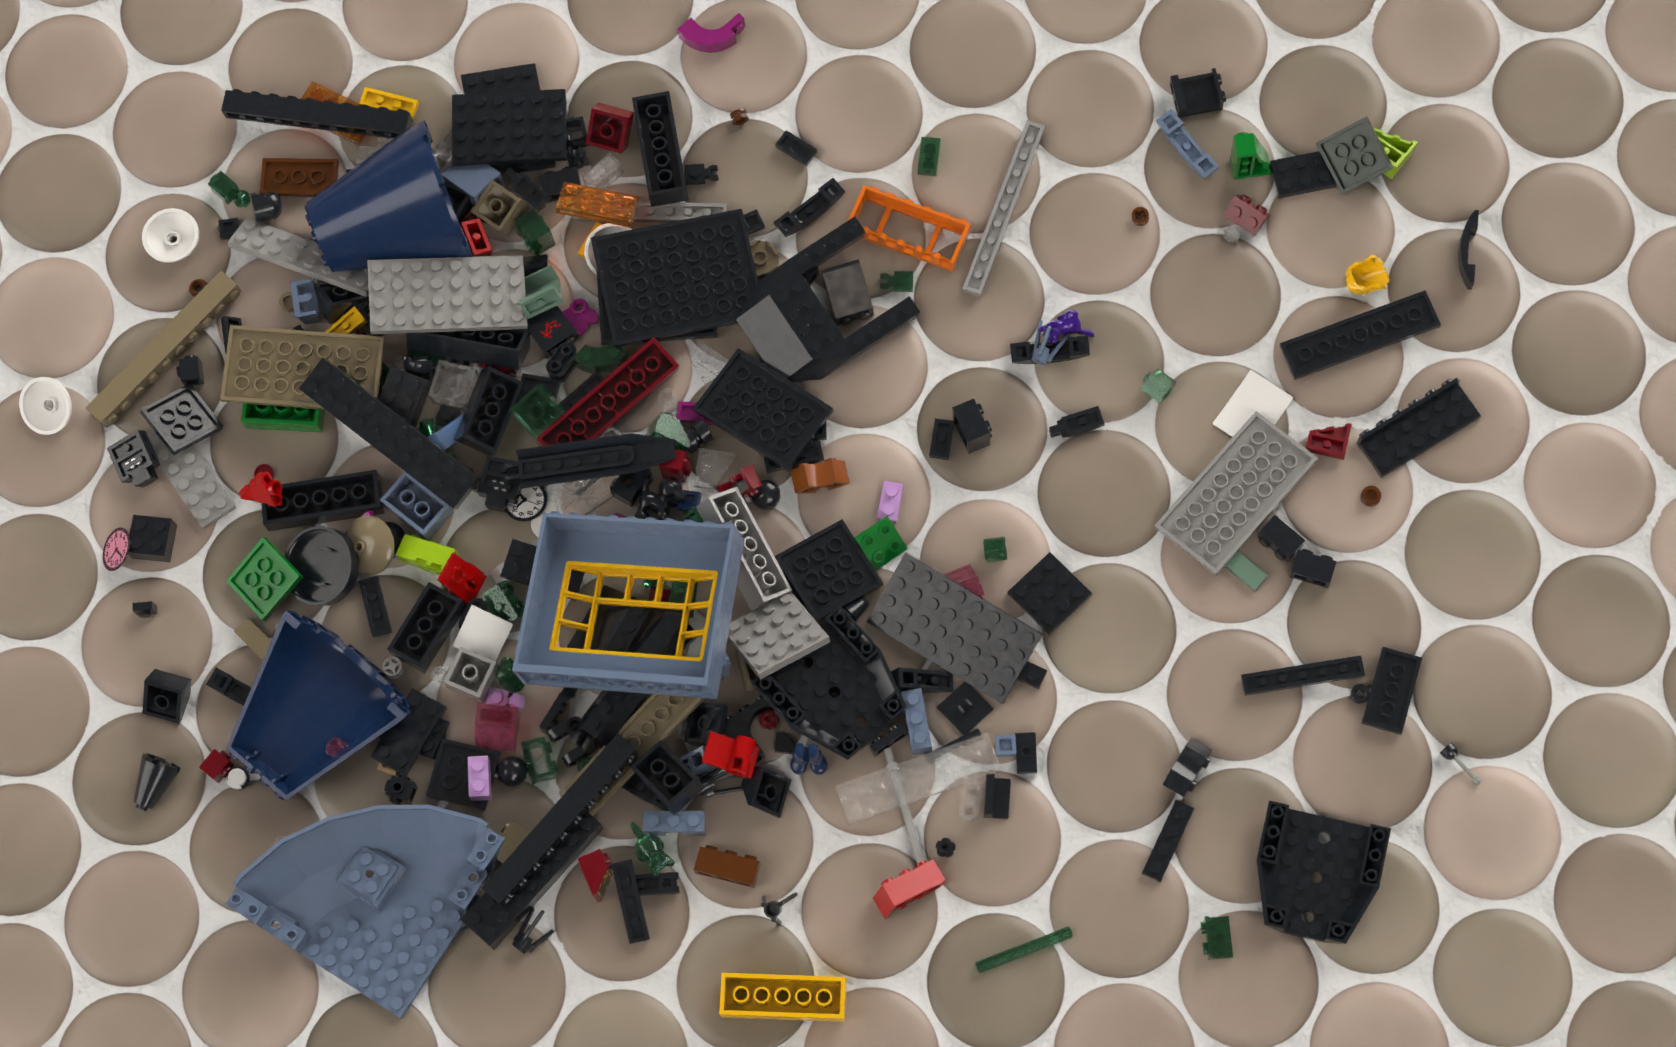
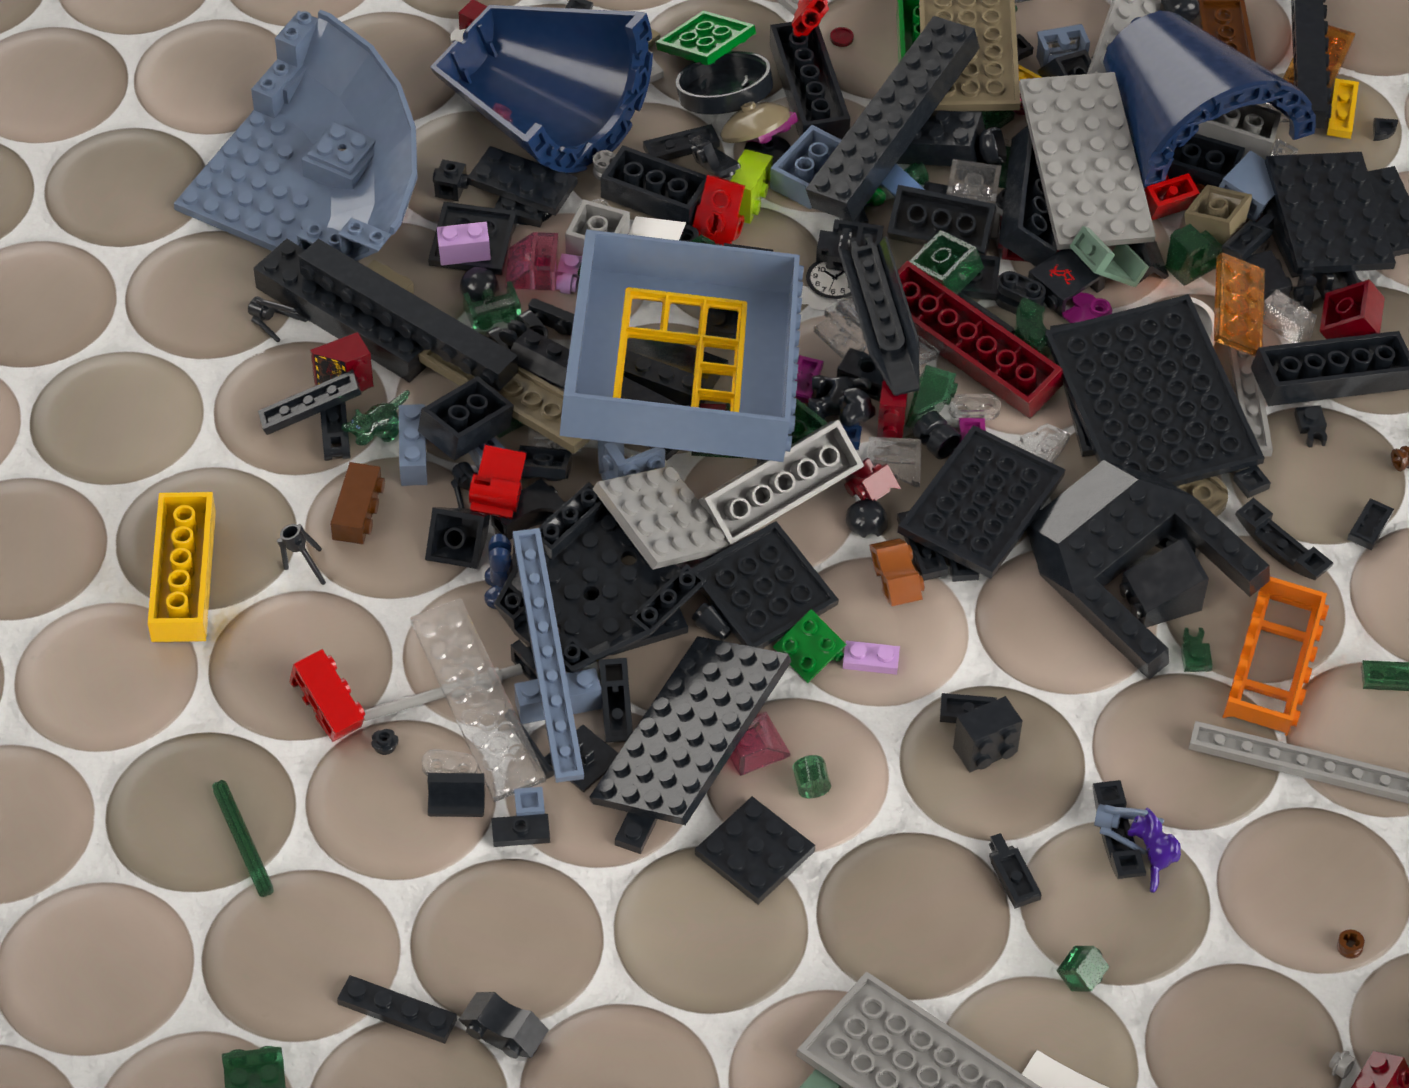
camera: 75 degrees right, 20 degrees down
none -> sand blue plate [512,528,584,783]
none -> black bracket [690,135,741,178]
none -> black tile [1373,118,1398,141]

